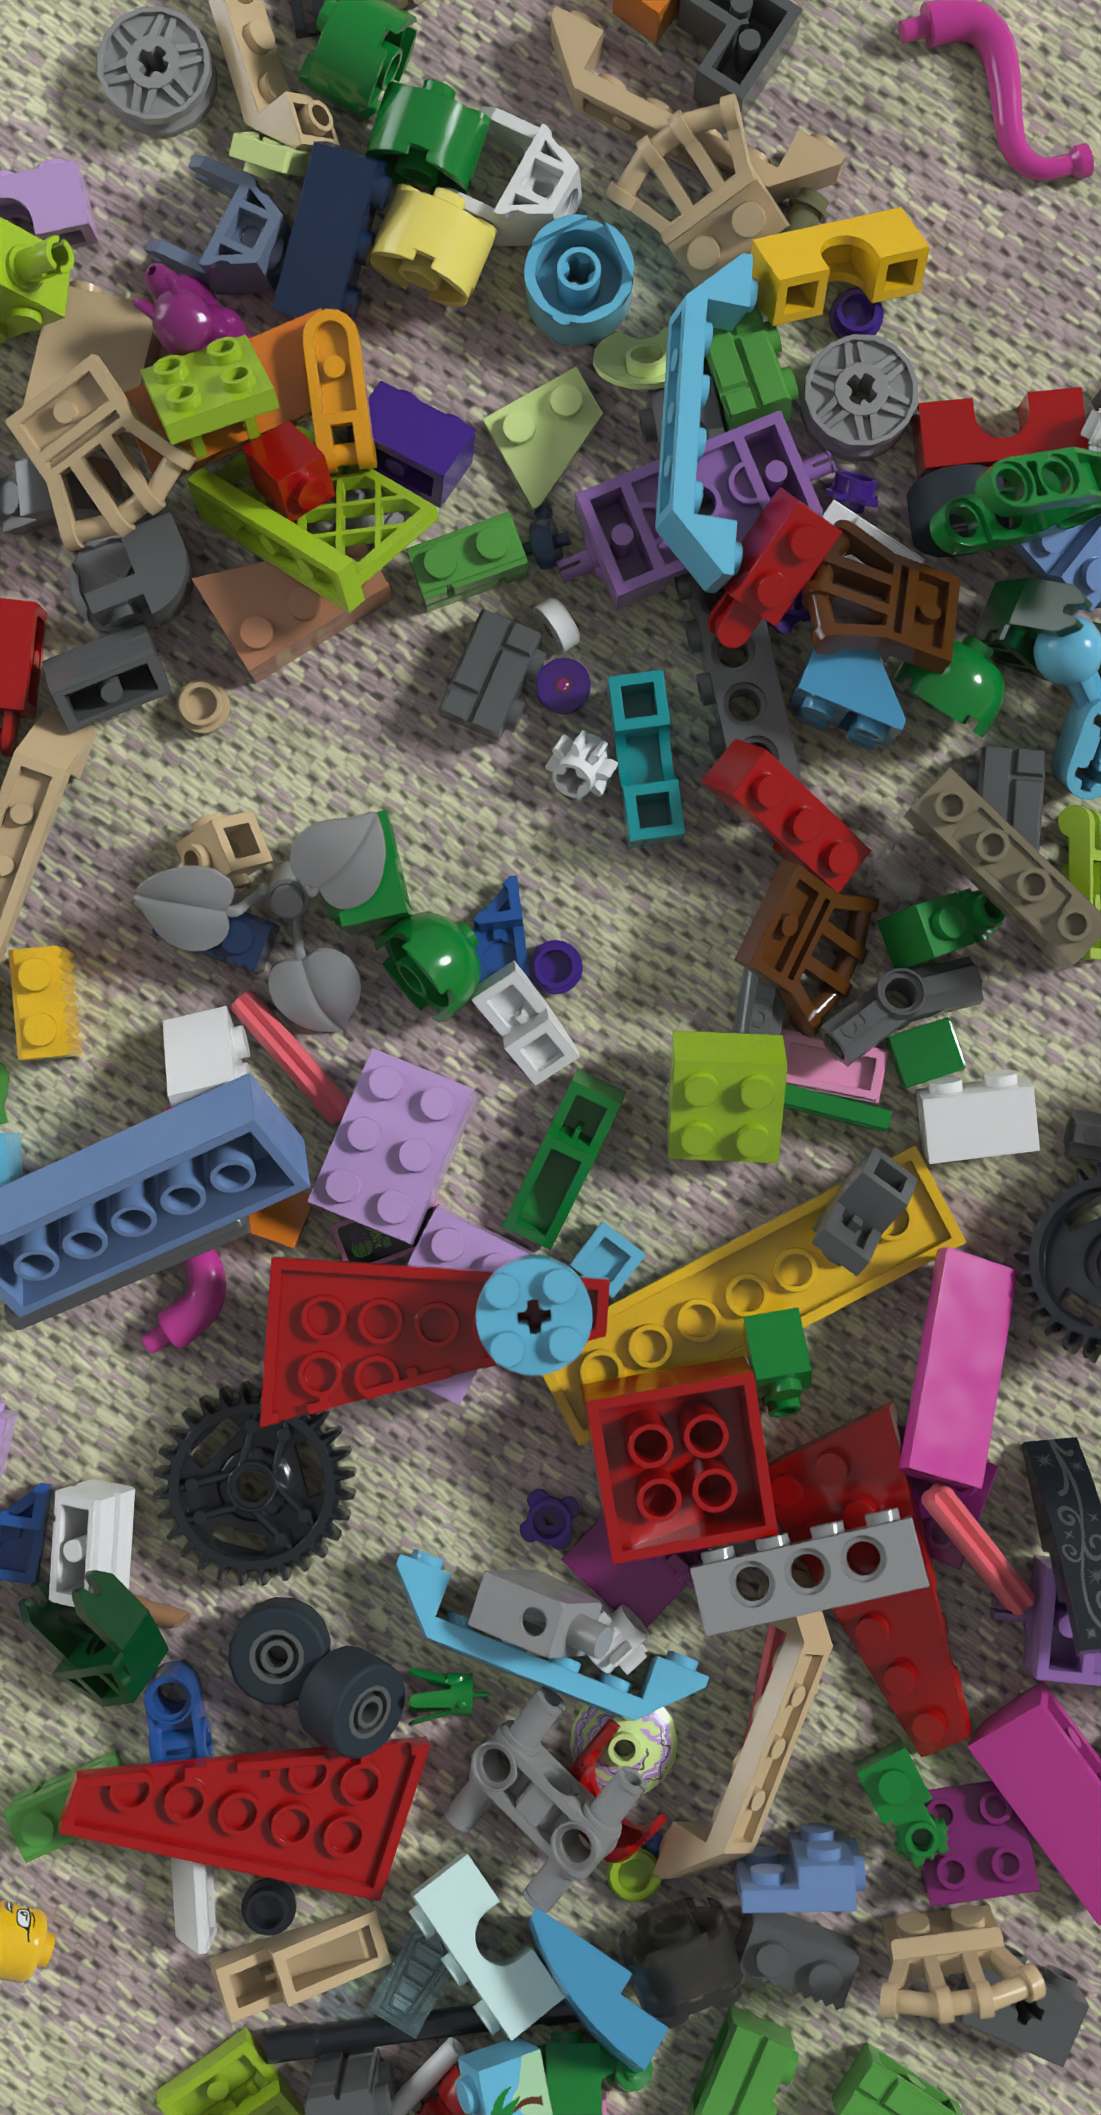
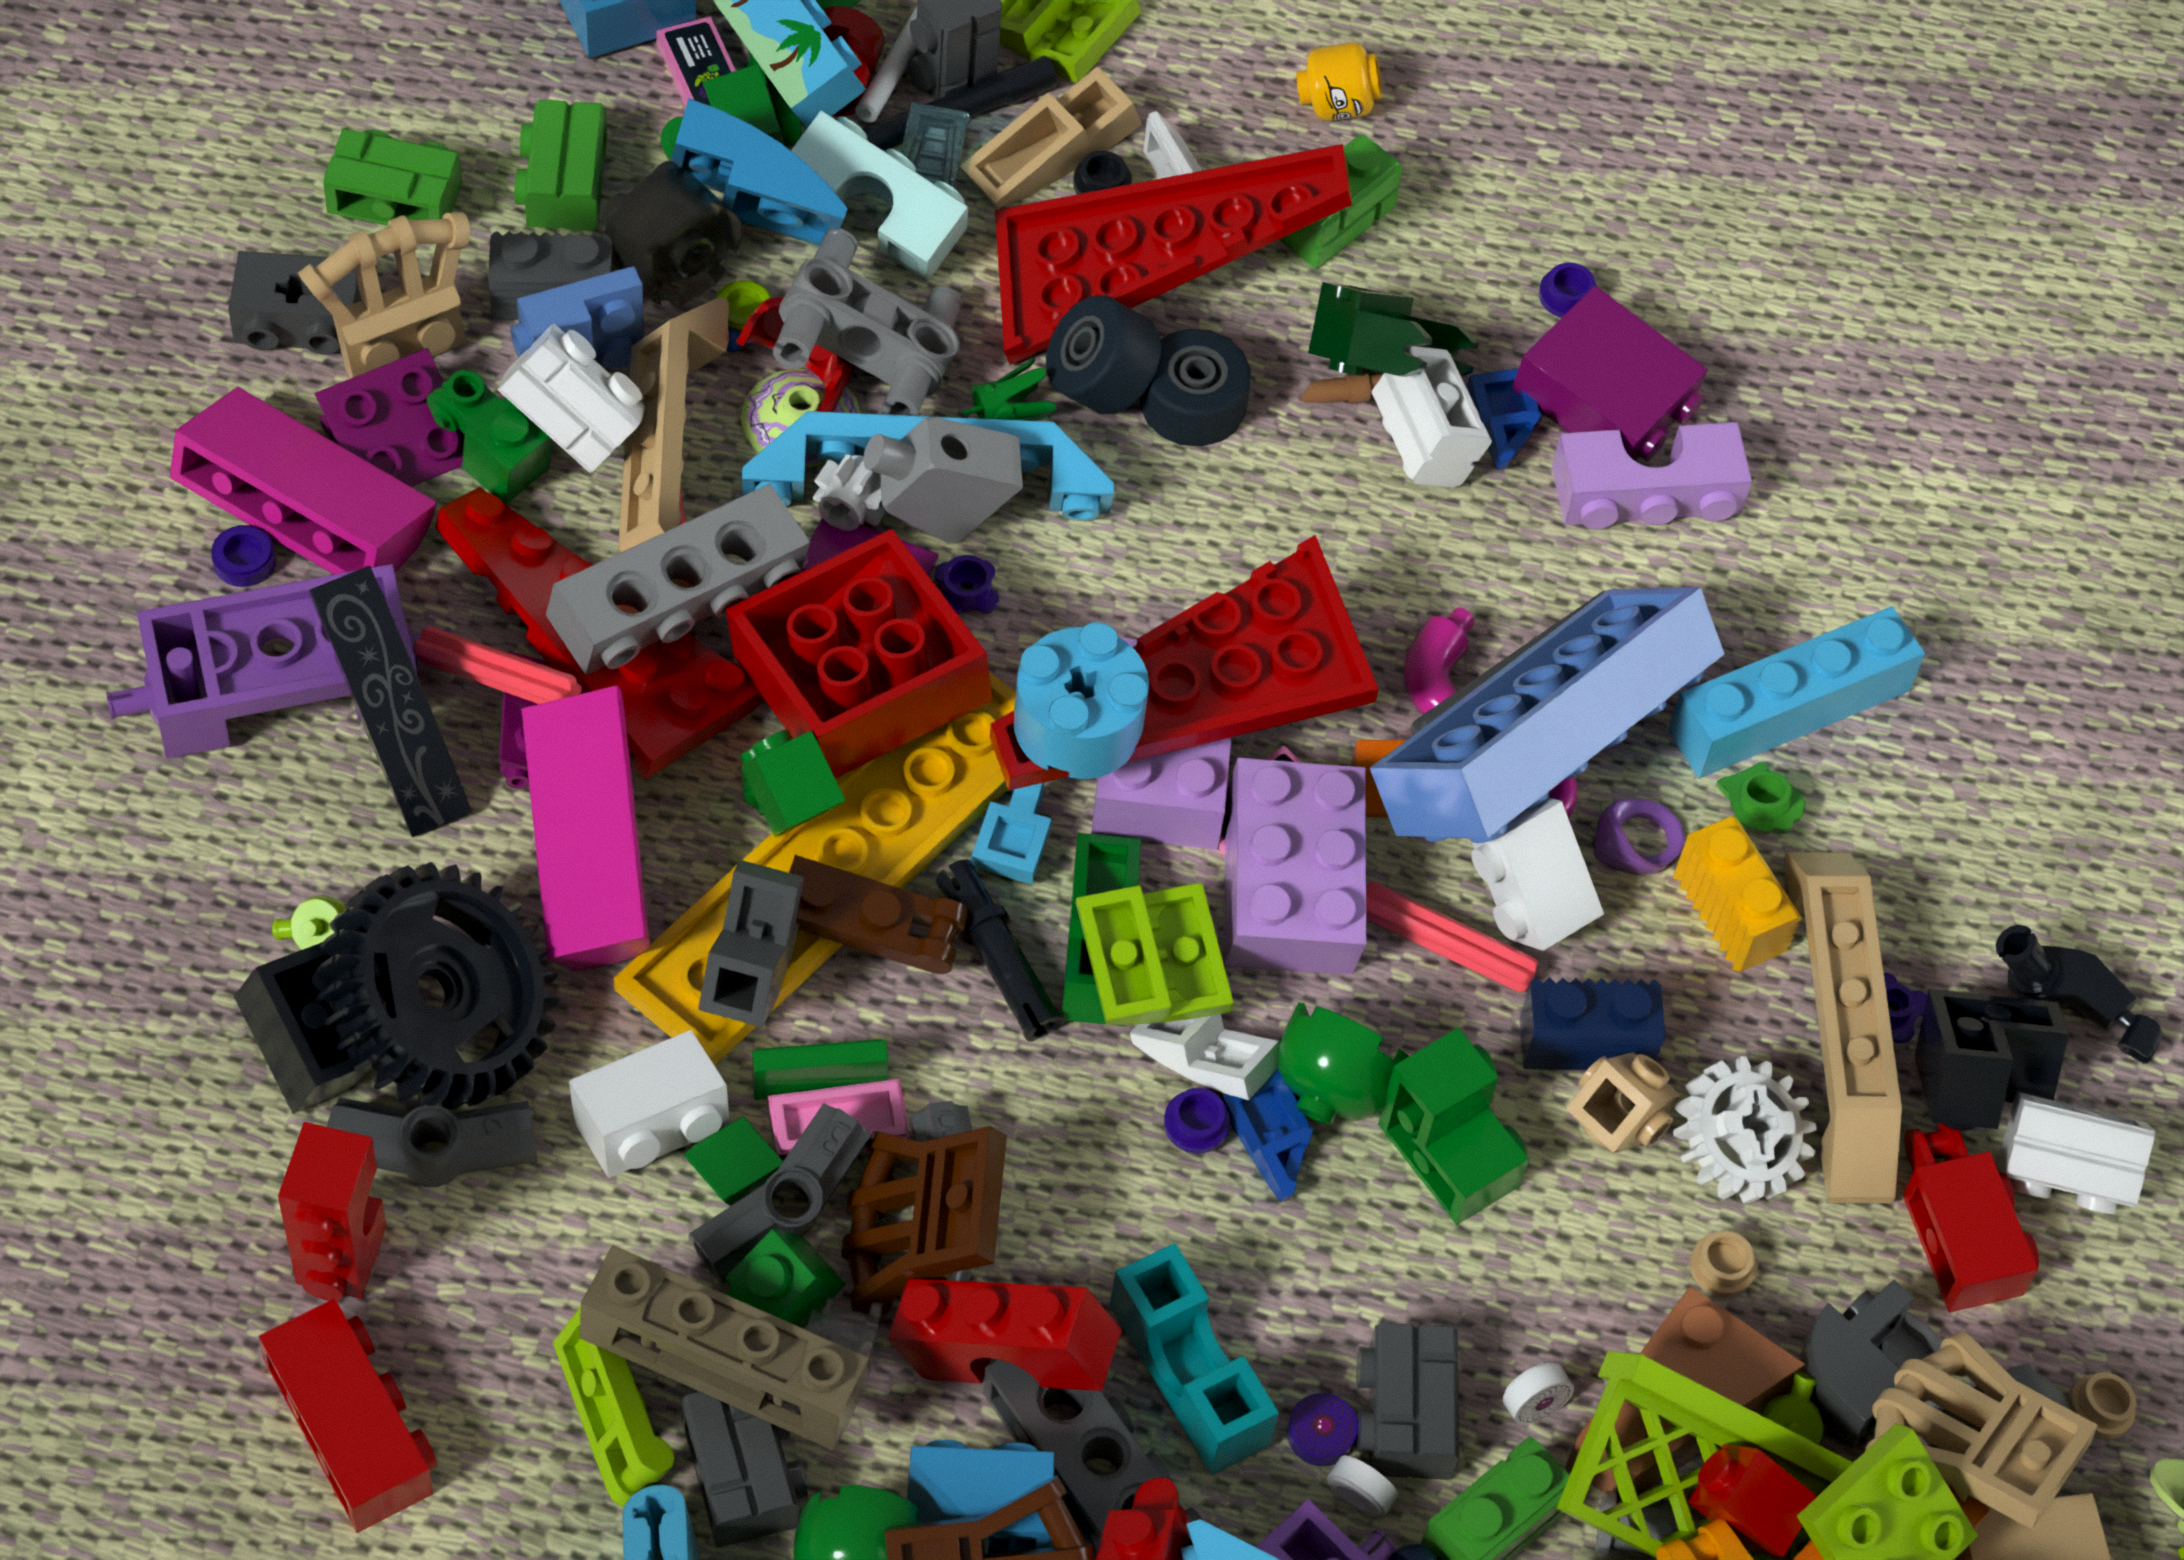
camera: 150 degrees right, 30 degrees down
dark grey brick [42,621,172,733] -> none
light grey plant [134,812,385,1032] -> none
blue piece [144,1661,214,1763] -> none
black gear [153,1381,357,1586] -> none
white gear [545,730,618,801] -> none
lime brick [667,1031,788,1163] -> none
none -> white brick [497,324,646,473]
none -> reddish brown plate [789,855,969,974]
none -> black pin [935,859,1063,1042]
none -> lime slope [1076,882,1234,1025]
none -> white tile [1503,1363,1574,1425]
none -> medium lavender piece [1594,799,1685,875]
none -> white gear [1673,1056,1817,1204]
none -> lime piece [1760,1372,1824,1445]

